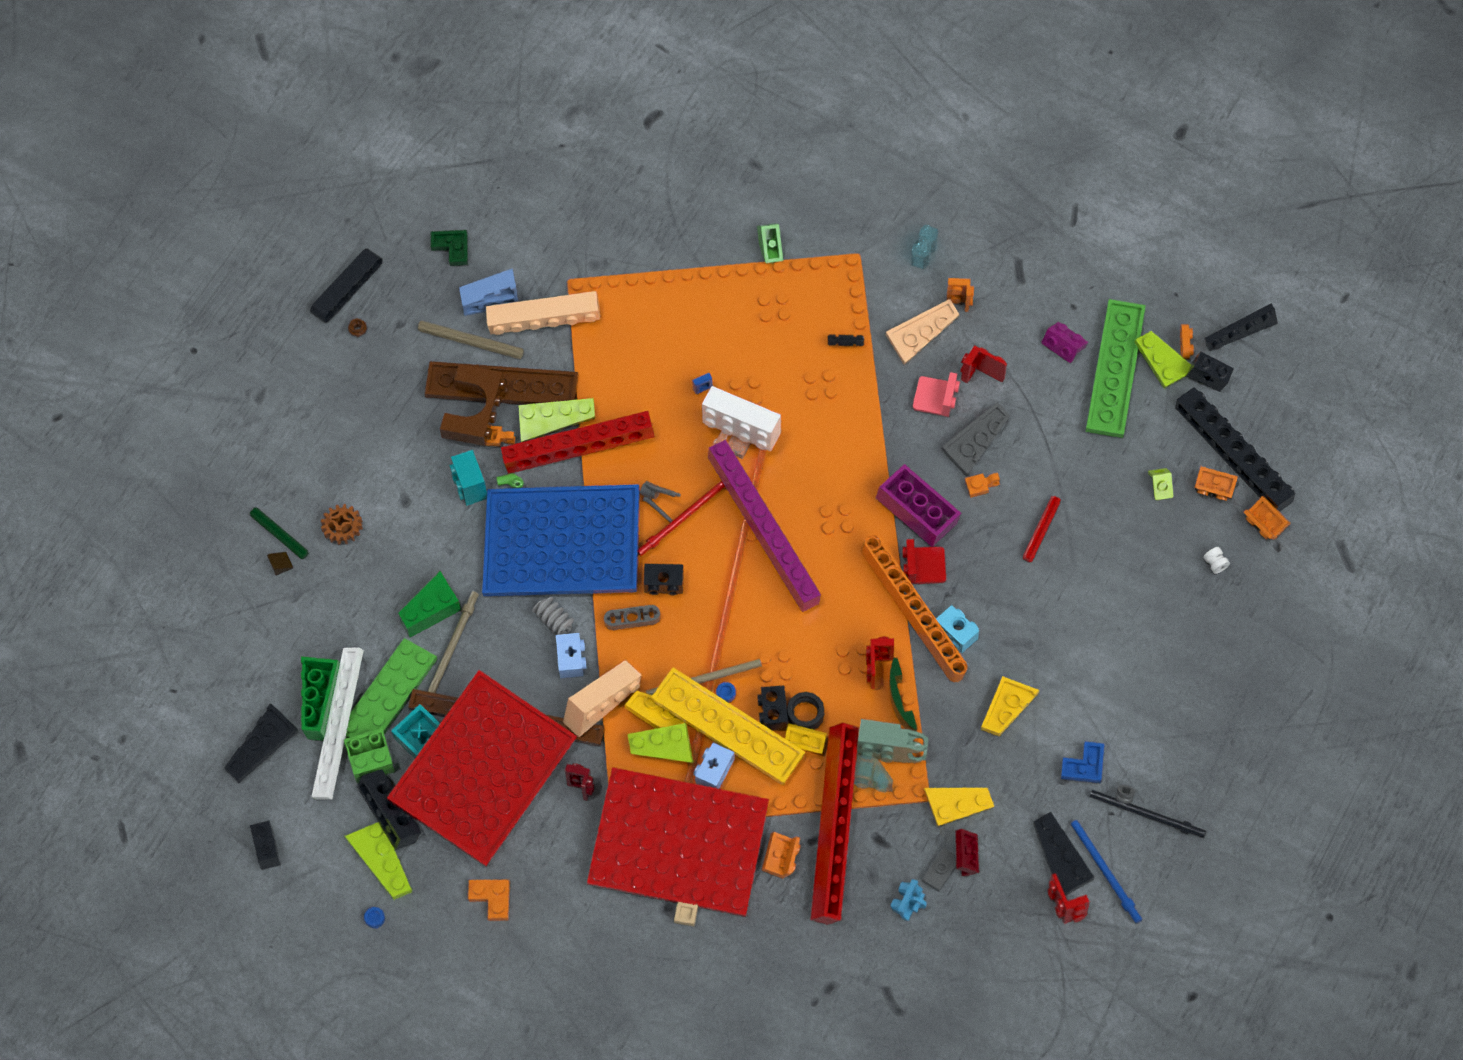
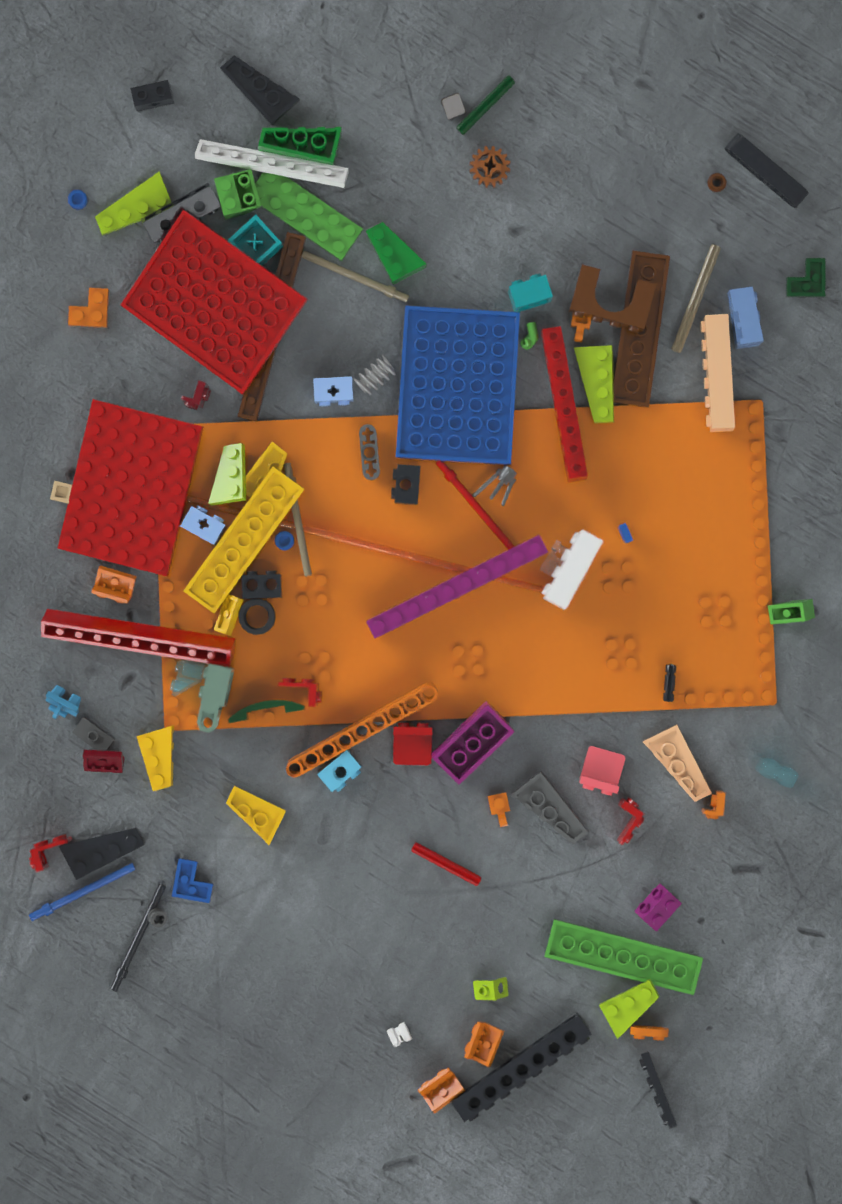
camera: 90 degrees right, 25 degrees up
light nougat wedge [563,660,642,737] -> none
black brick [1187,351,1234,392] -> none

